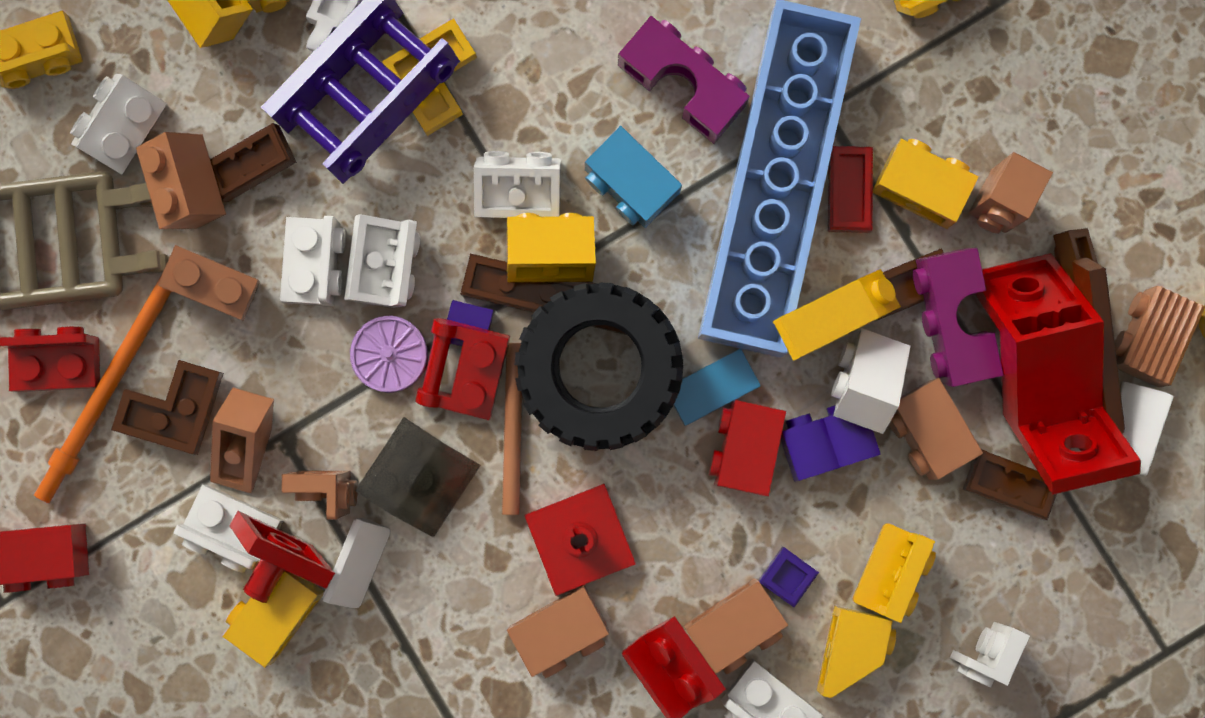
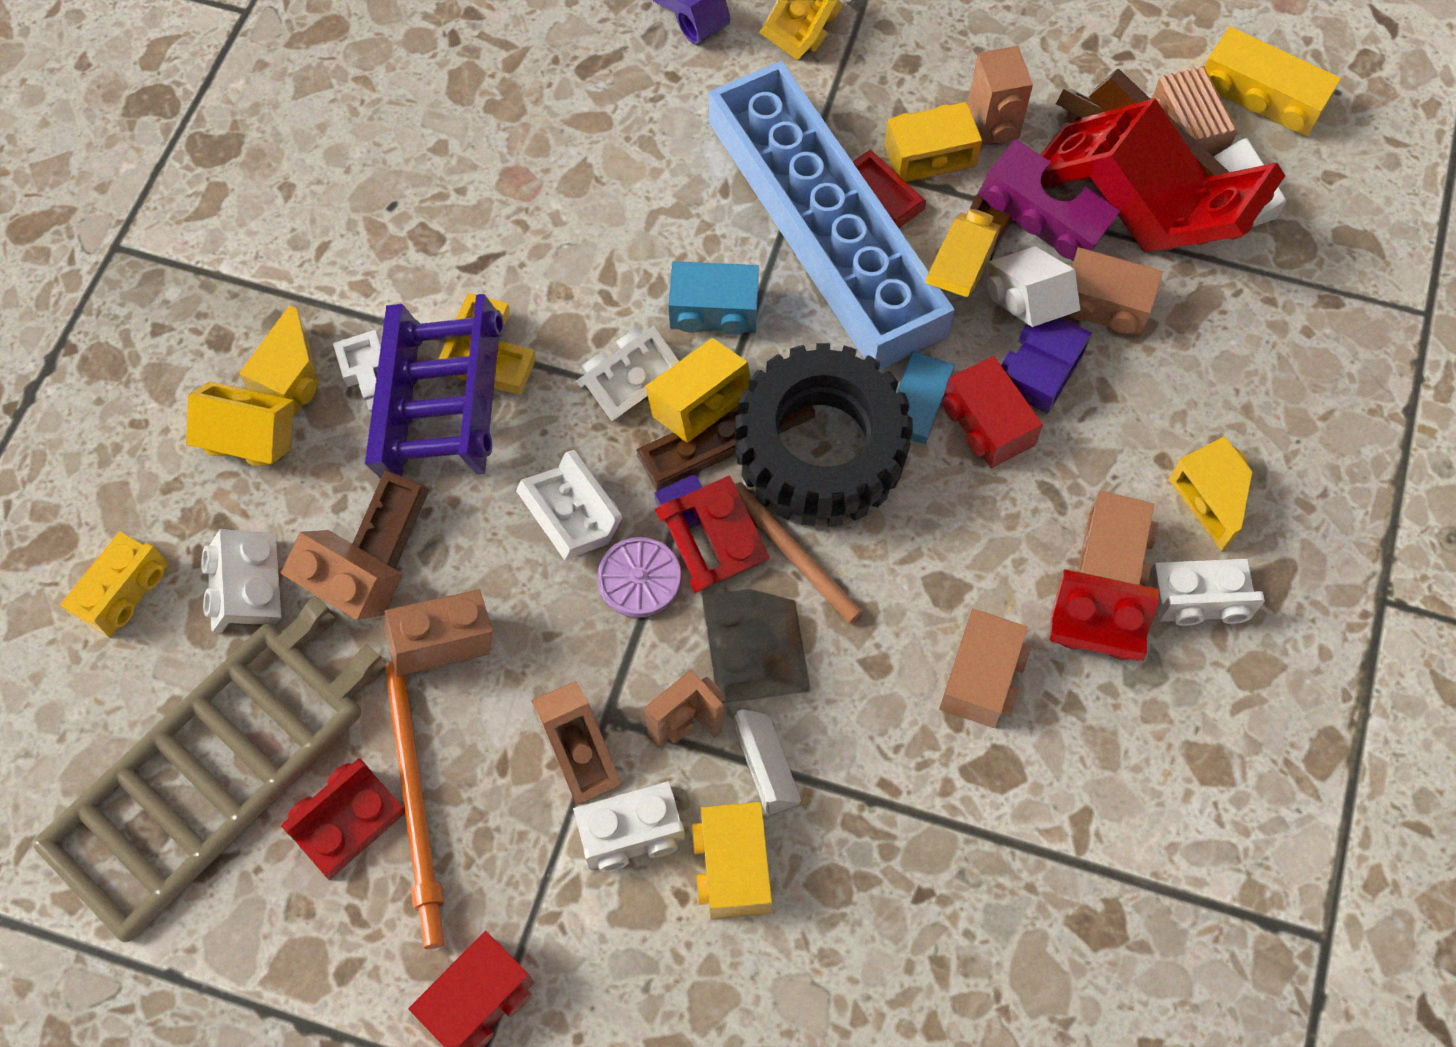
camera: 40 degrees left, 20 degrees down
reddish brown plate [111,360,224,455] -> none
red tile [229,511,335,603] -> none
white bracket [280,216,346,306] -> none
red tile [524,484,636,596] -> none
magenta arch [618,16,750,144] -> none
dark purple tile [758,546,819,608] -> none
yellow bracket [852,523,936,623] -> none
white bracket [950,622,1030,688] -> none
reddish brown plate [963,449,1057,521] -> none

